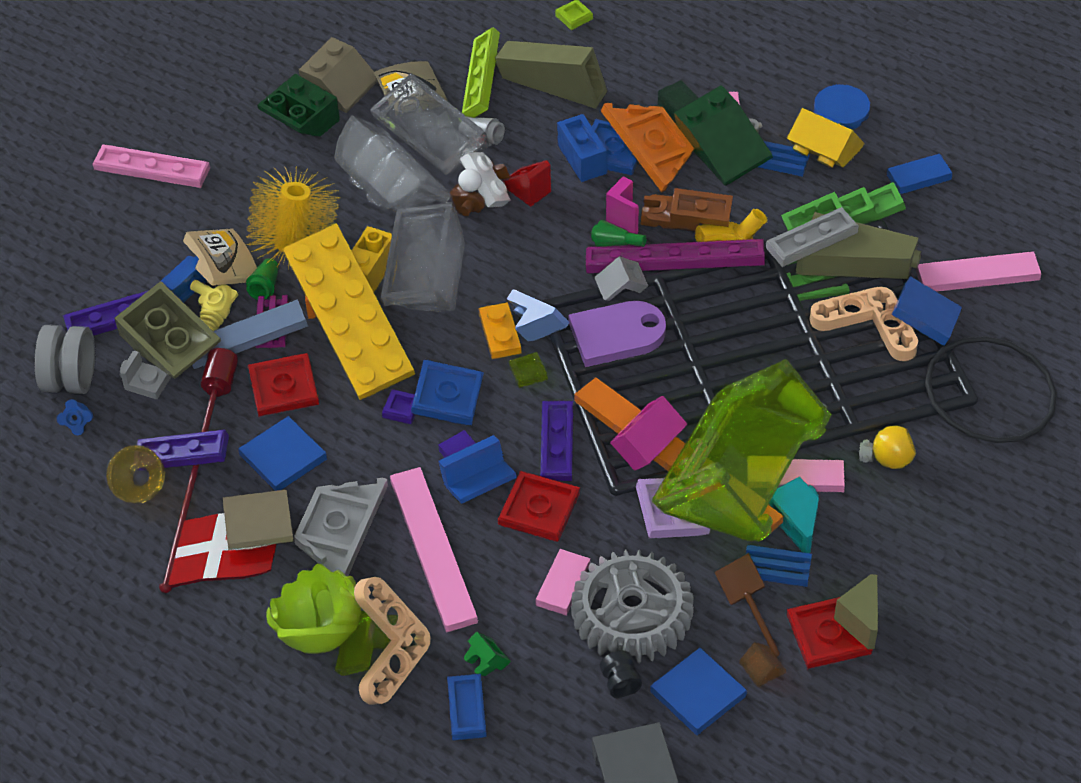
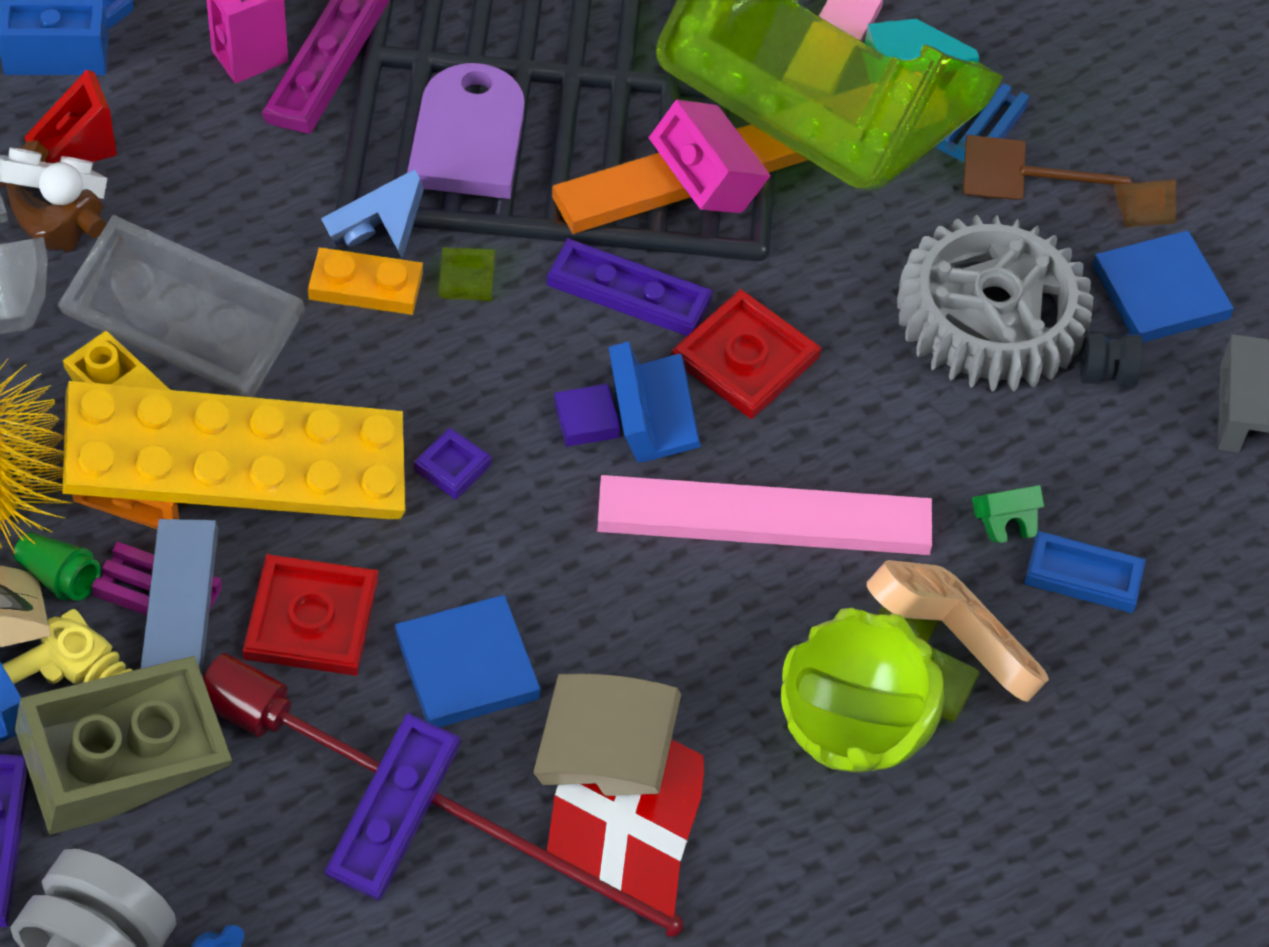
camera: 75 degrees left, 5 degrees up
clear yellow piece [106,445,165,503] -> none
light grey bracket [120,351,171,399] -> none
light grey wing [294,478,388,576] -> none
blue tile [411,360,484,425] -> none
bright pink tile [536,549,590,616] -> none
green cone [591,219,647,247] -> none
light grey panel [594,256,648,301] -> none
lavender wing [636,478,711,538] -> none
red tile [787,597,872,669] -> none
olive slope [834,574,878,649] -> none

